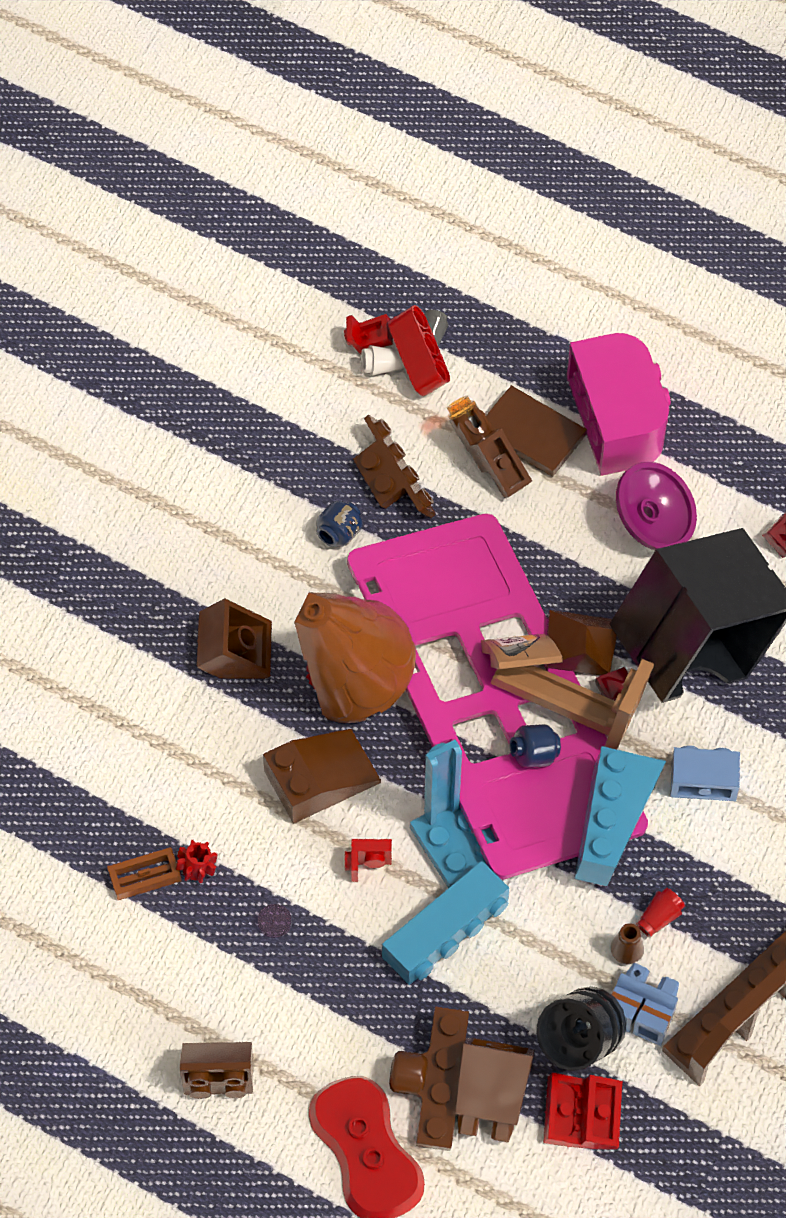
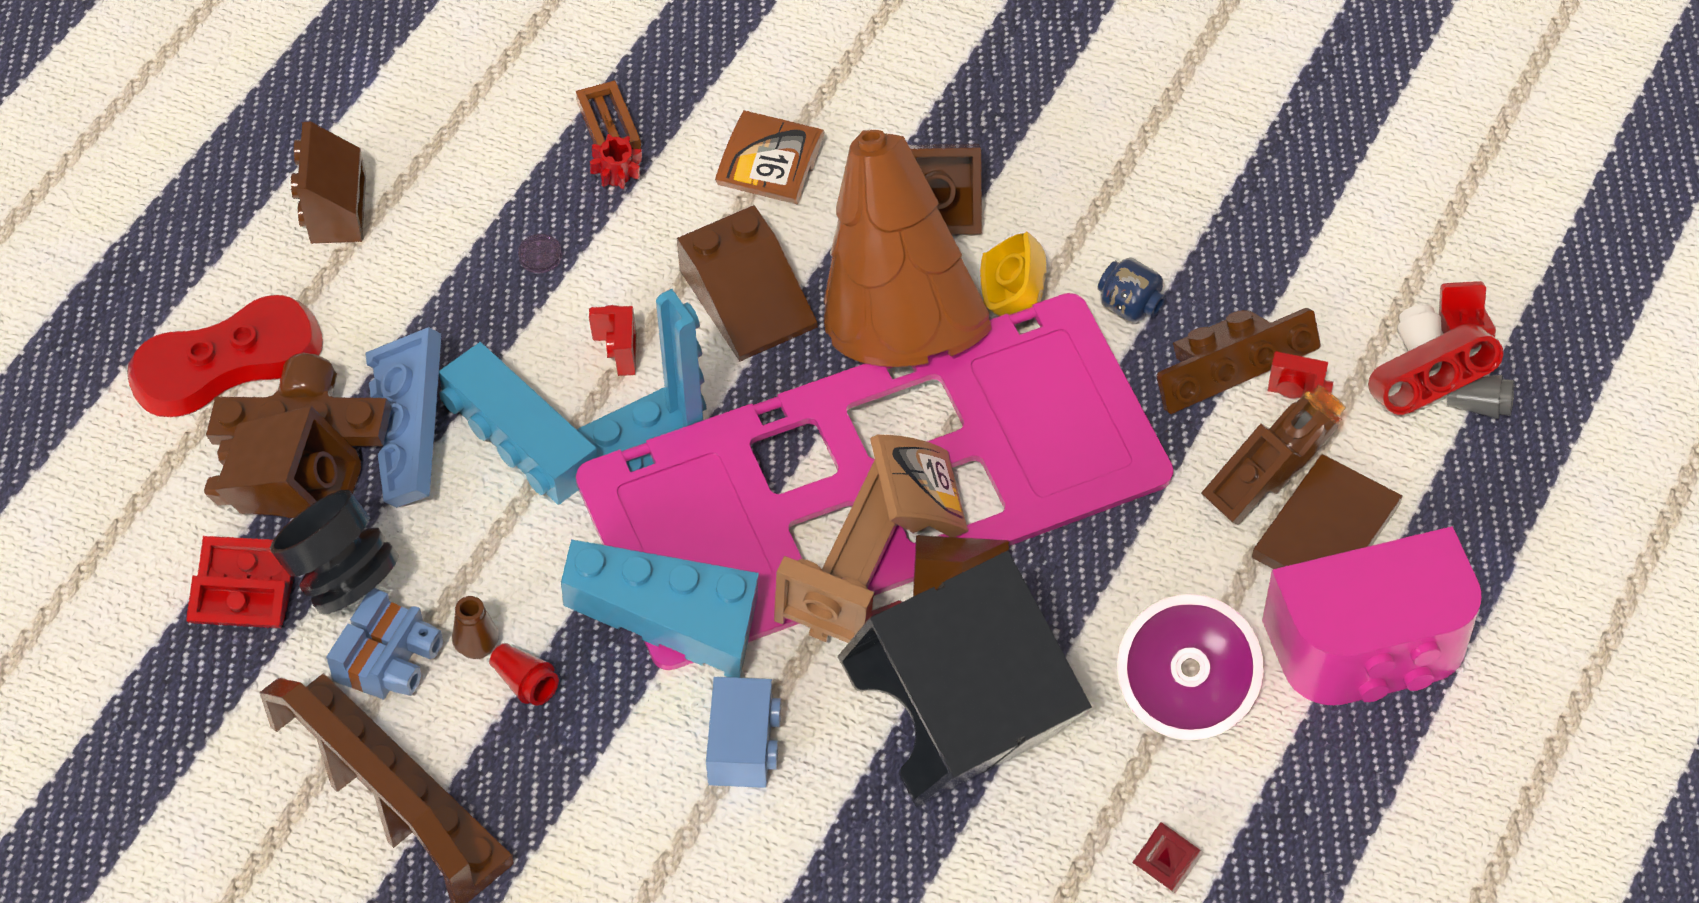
camera: 90 degrees right, 5 degrees down
dark blue head [509,724,561,767] -> none
none -> medium blue wing [365,327,441,508]
none -> slope [715,110,825,205]
none -> yellow piece [980,231,1046,316]
none -> red bracket [1267,351,1334,408]

